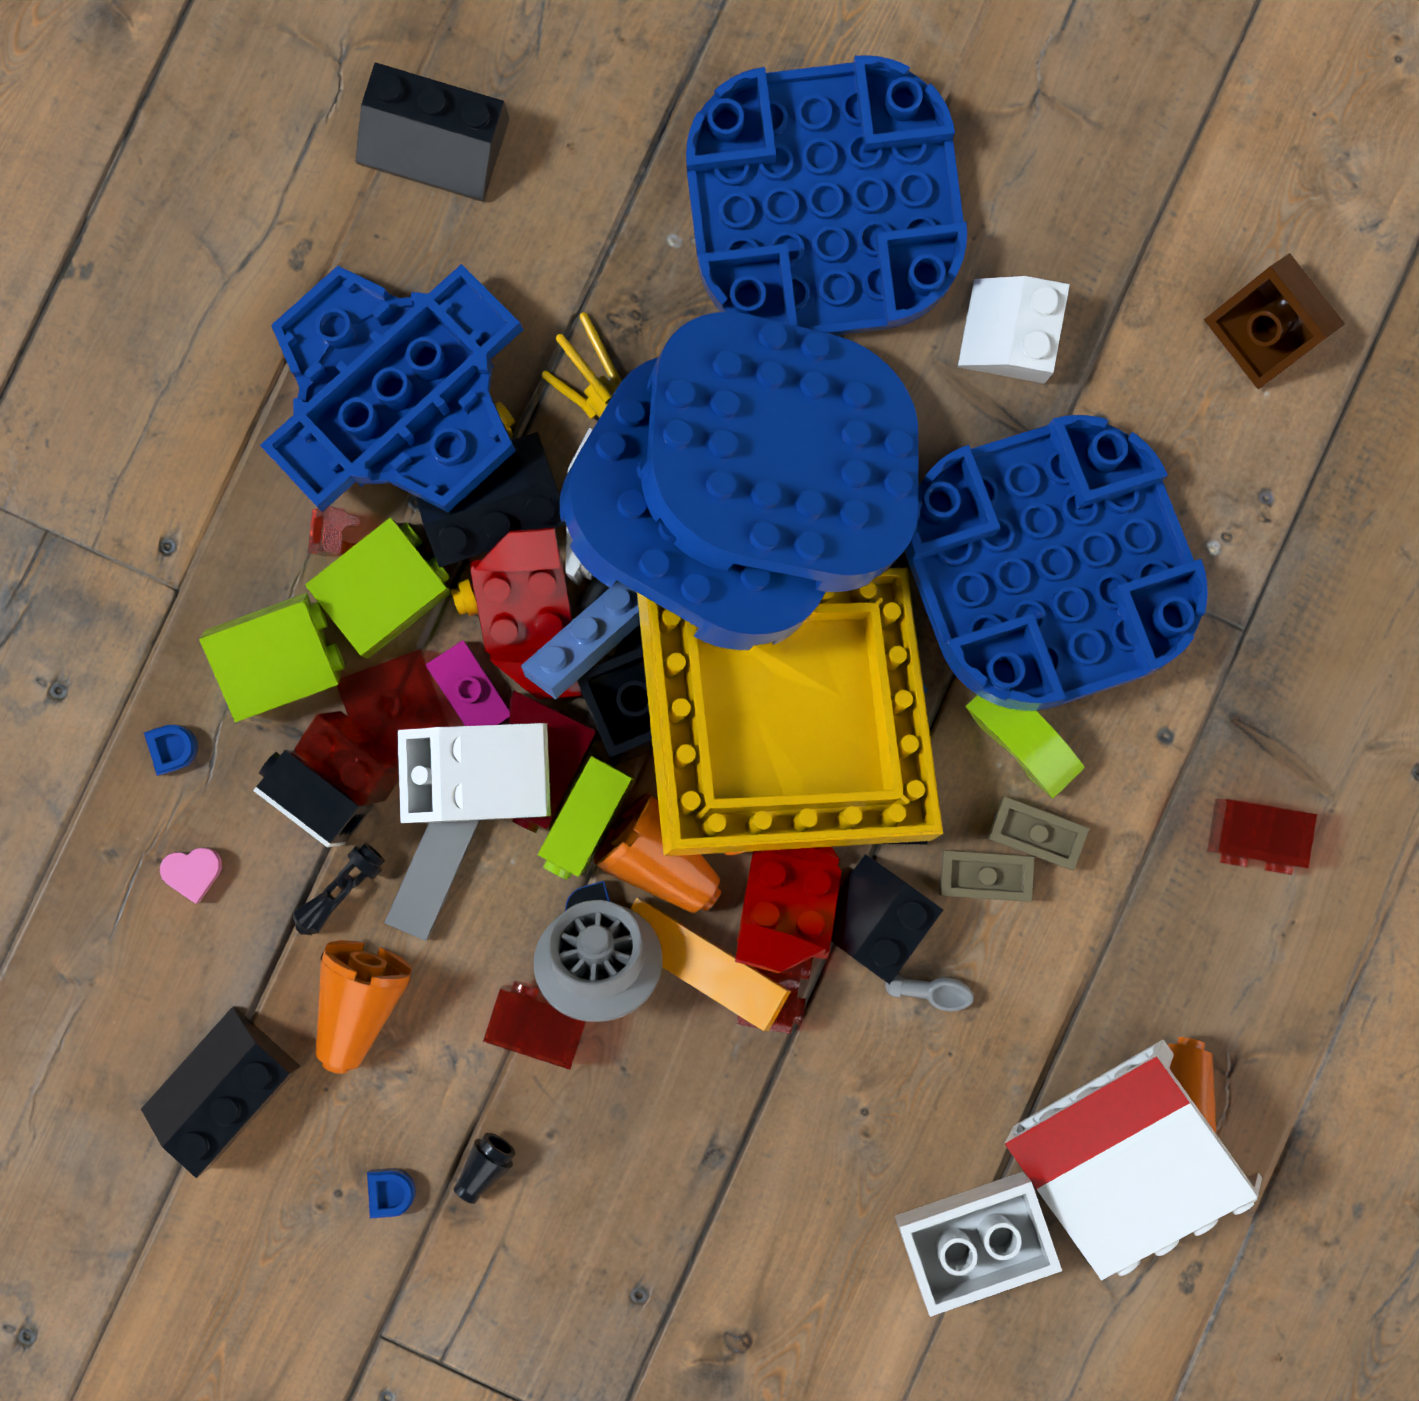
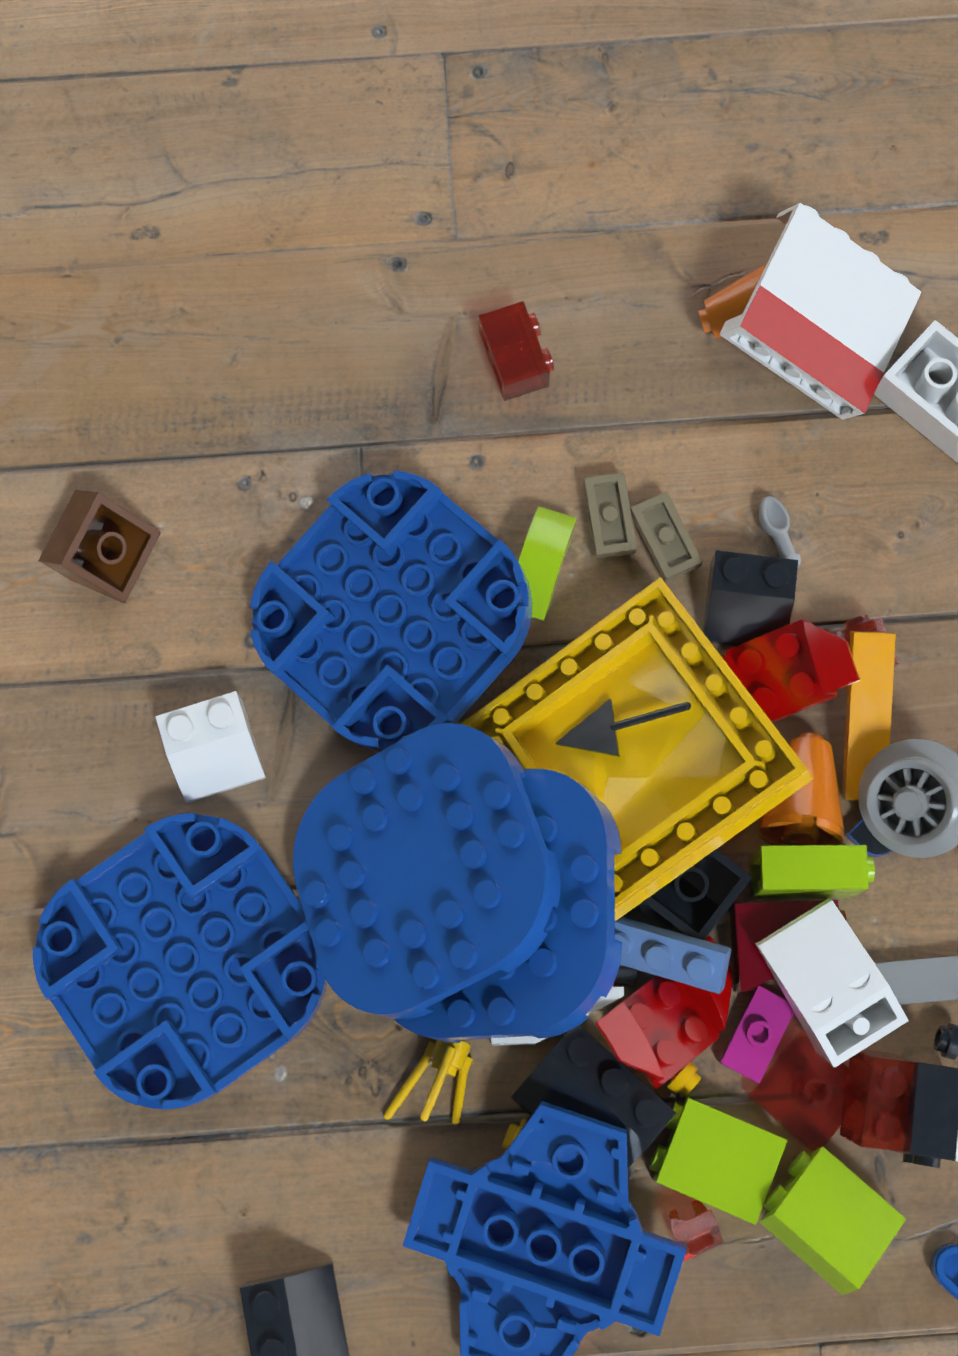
camera: 115 degrees left, 10 degrees down
none -> black piece [555,699,691,757]

